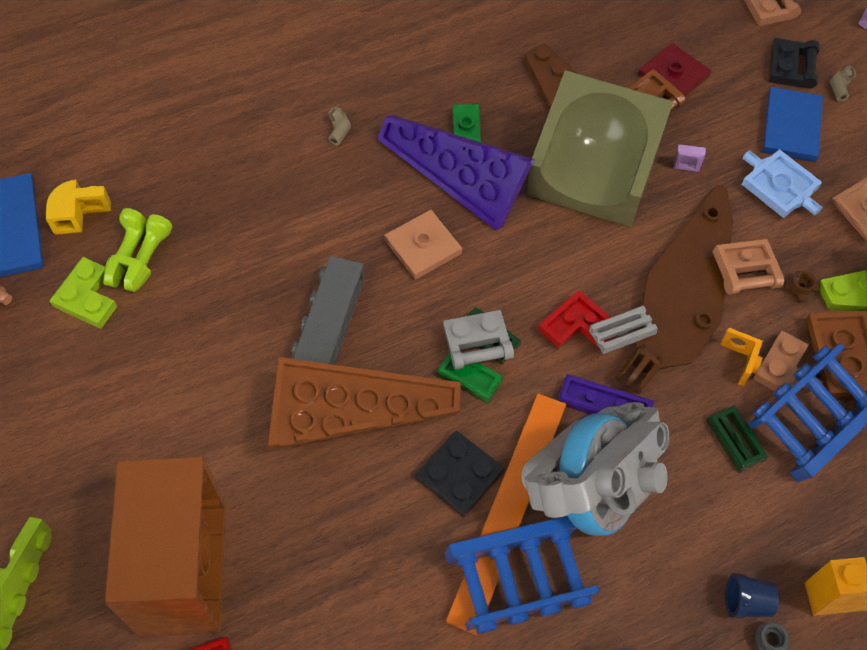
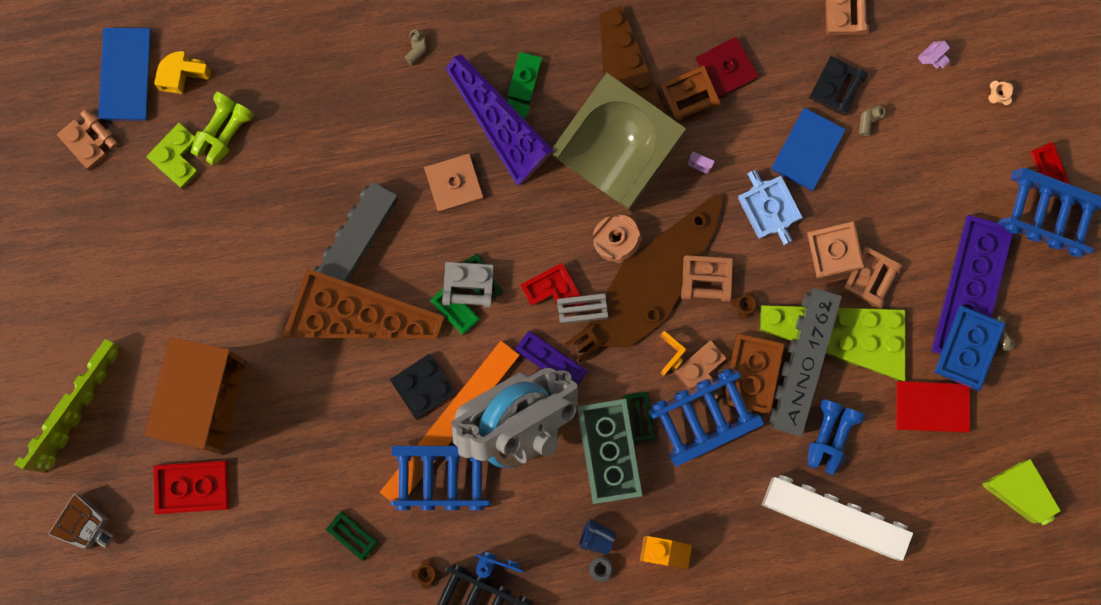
camera: 15 degrees right, 20 degrees up
none -> sand green brick [577,399,642,505]
none -> nougat plate [593,215,642,263]

